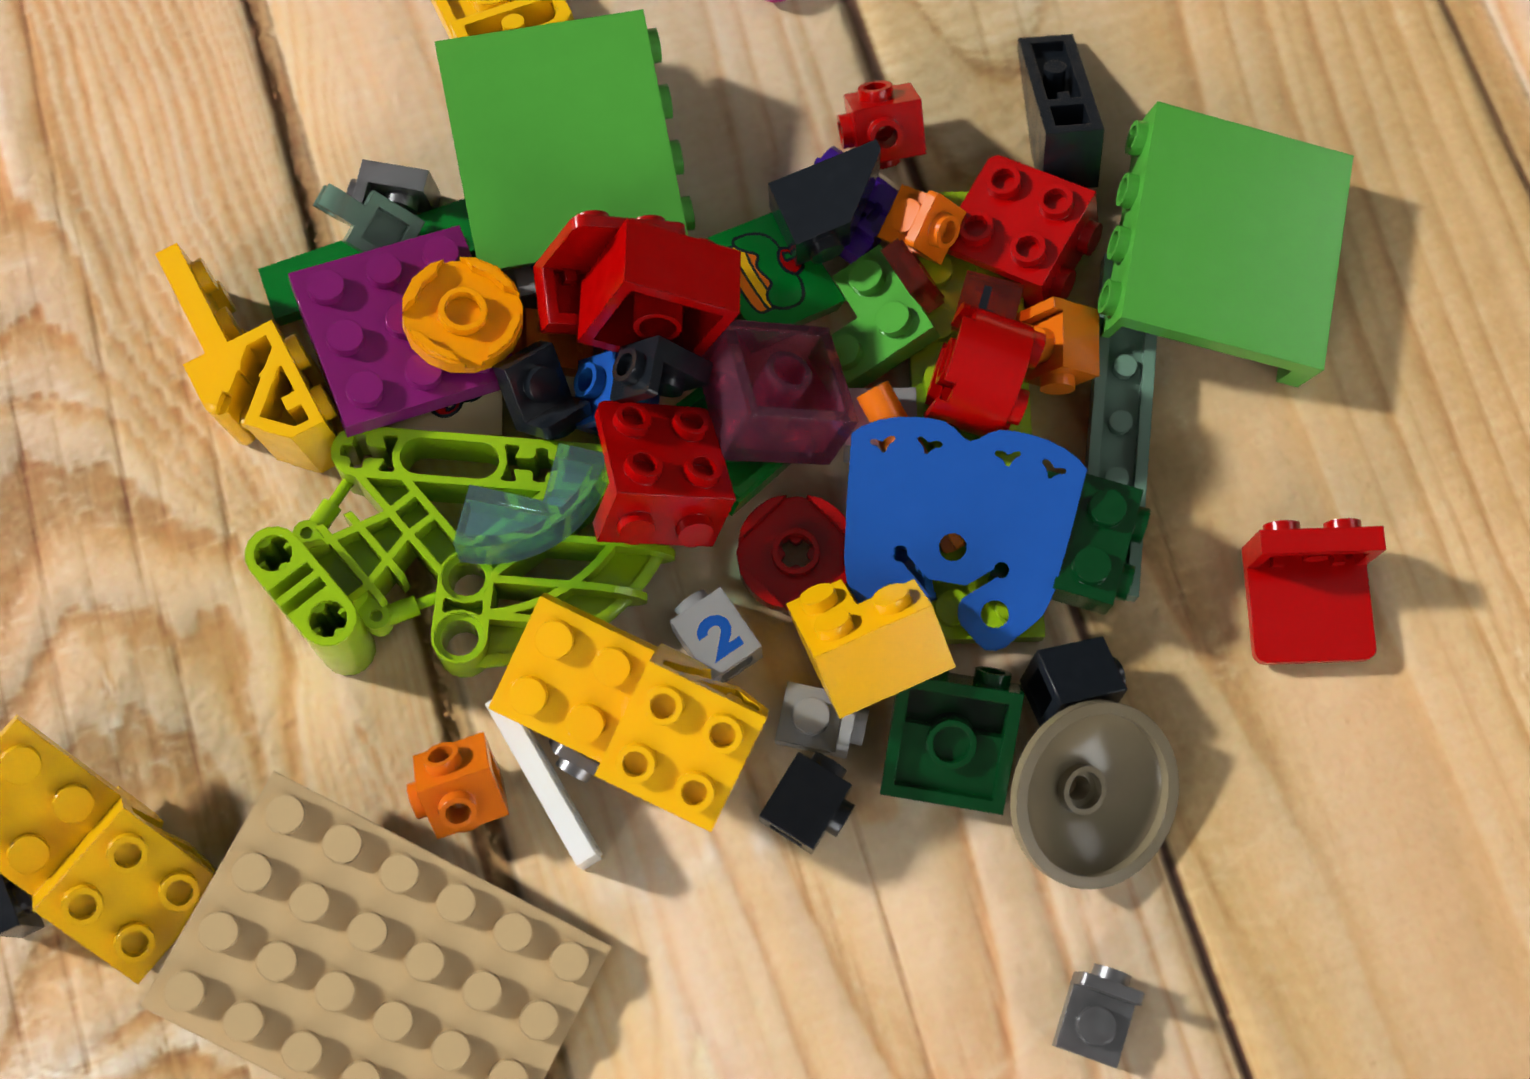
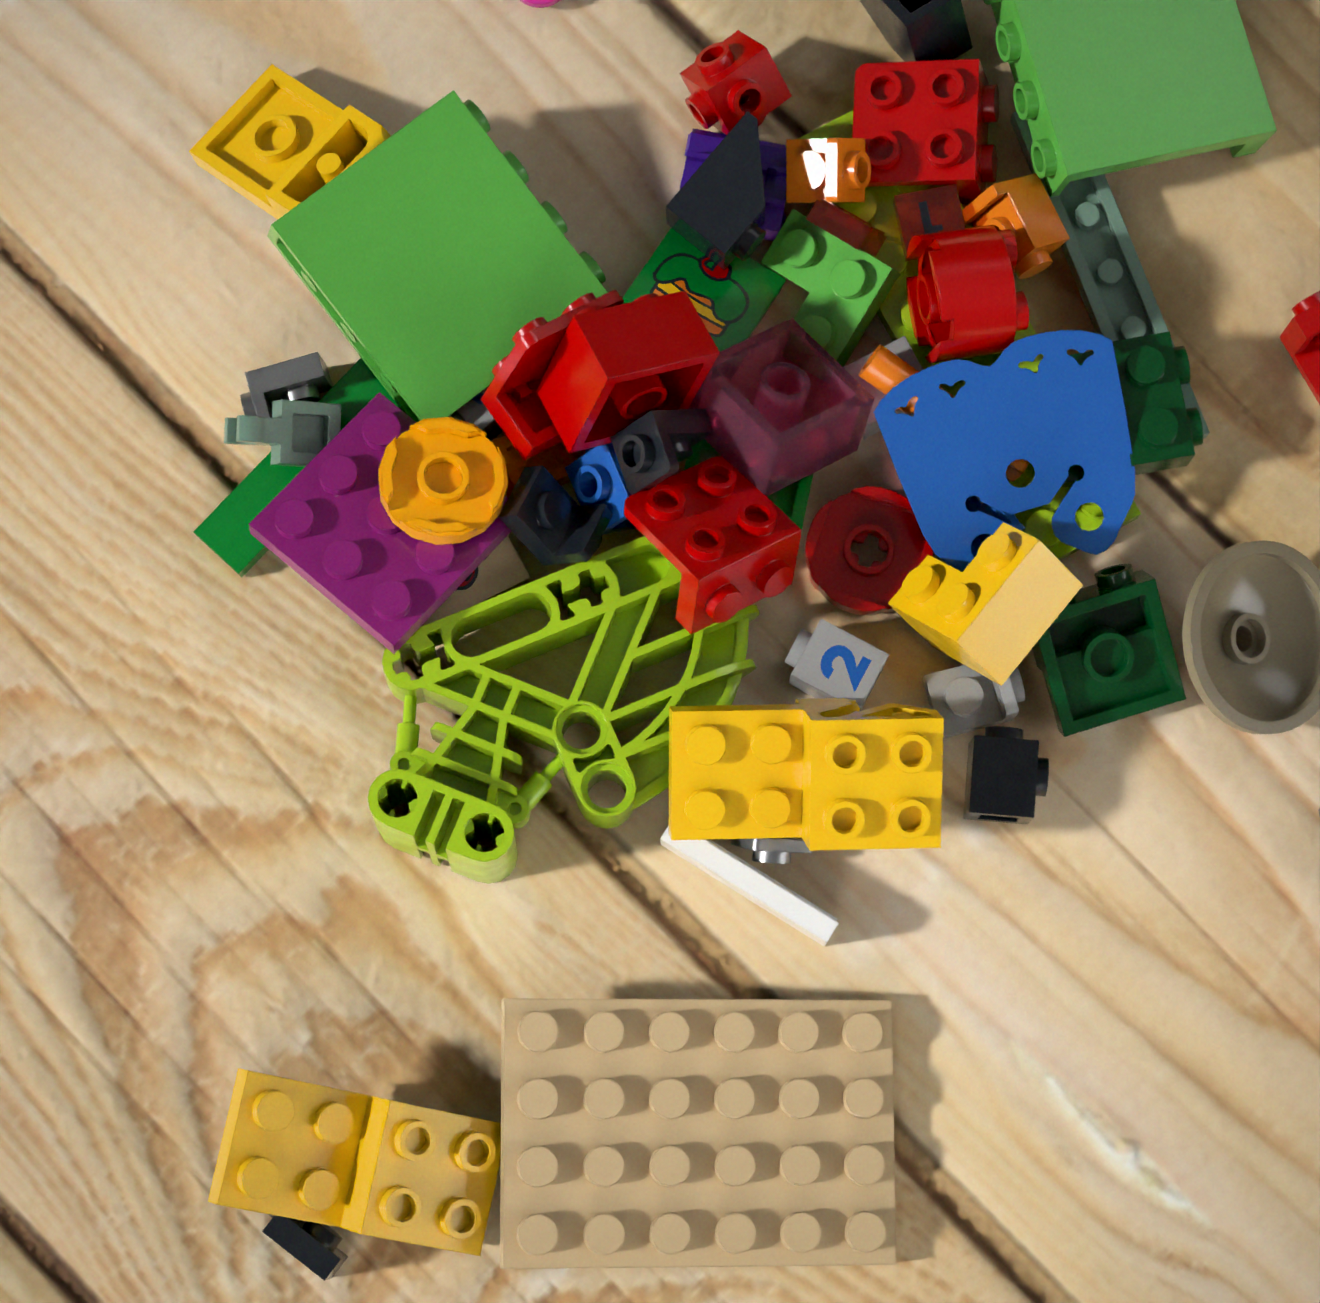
camera: 25 degrees left, 5 degrees up
yellow piece [155,243,344,473] -> none
orange brick [407,732,509,840] -> none
clear light blue brick [453,443,608,564] -> none
black brick [1019,636,1128,727] -> none

